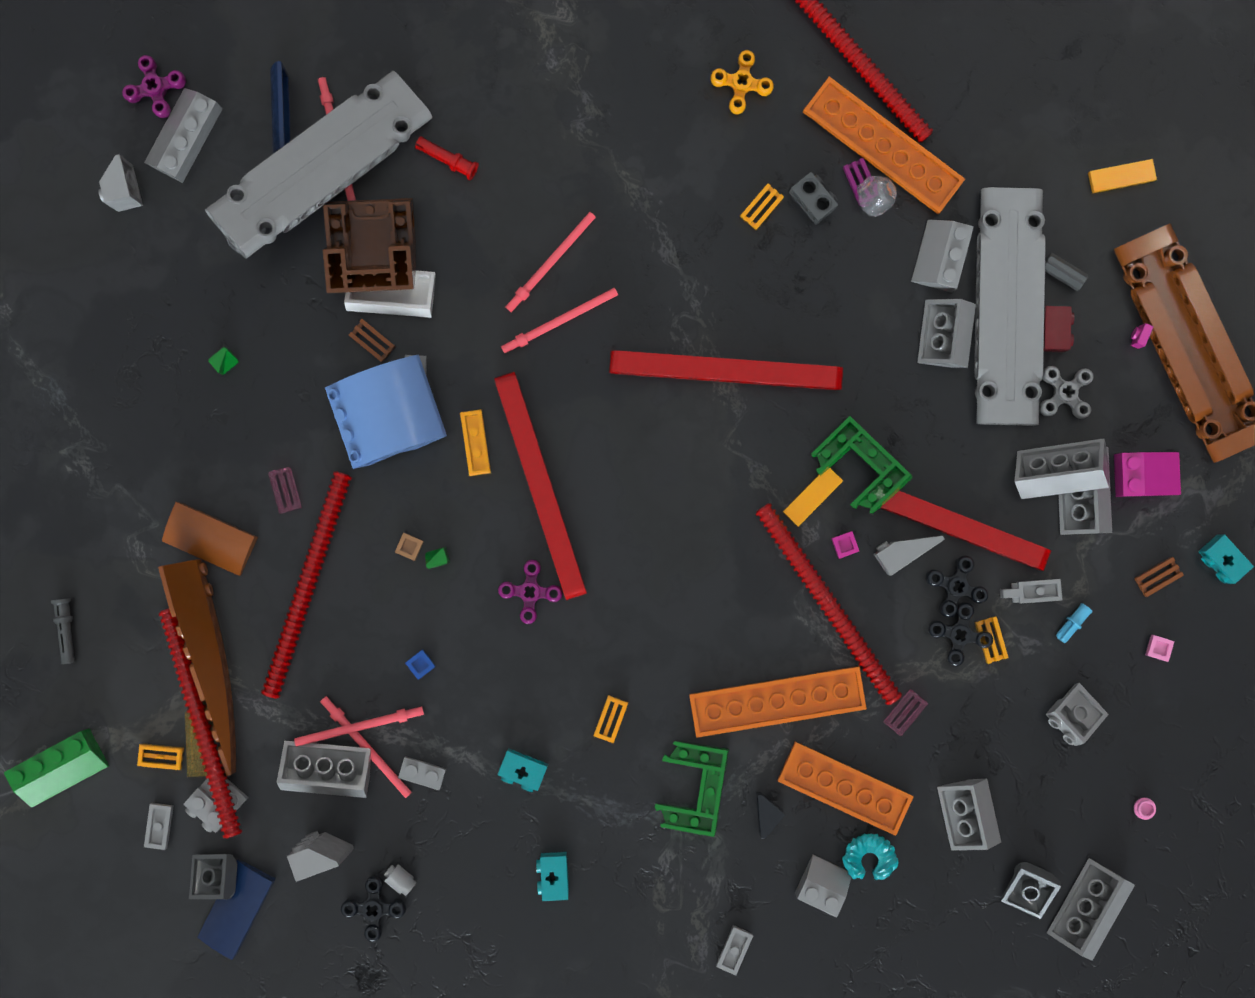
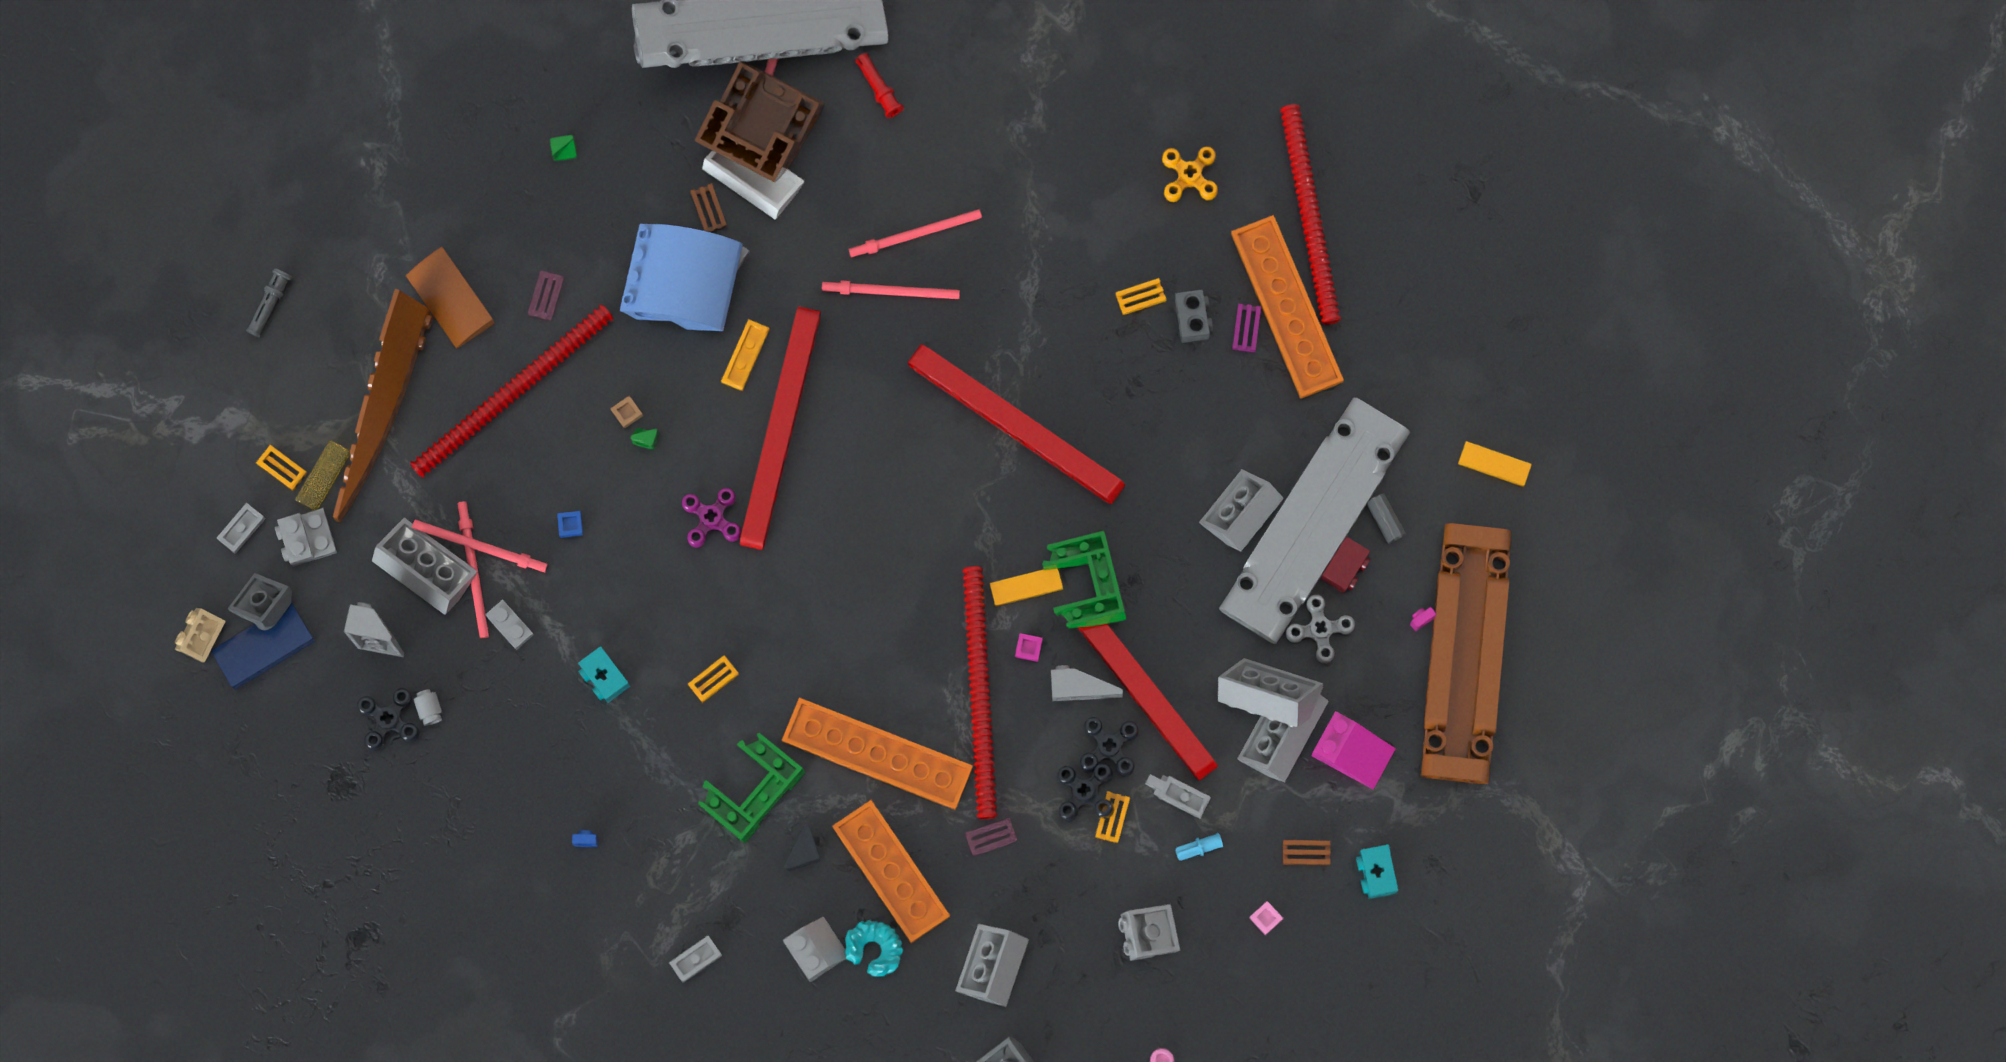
camera: 35 degrees right, 10 degrees down
green slope [3,728,109,807] -> none
red piece [159,609,243,839] -> none
teal brick [536,852,569,901] -> none
clear hair [857,176,897,217] -> none
light grey slope [911,220,974,293] -> none
none -> tan bracket [175,608,225,663]
none -> blue plate [572,830,598,847]

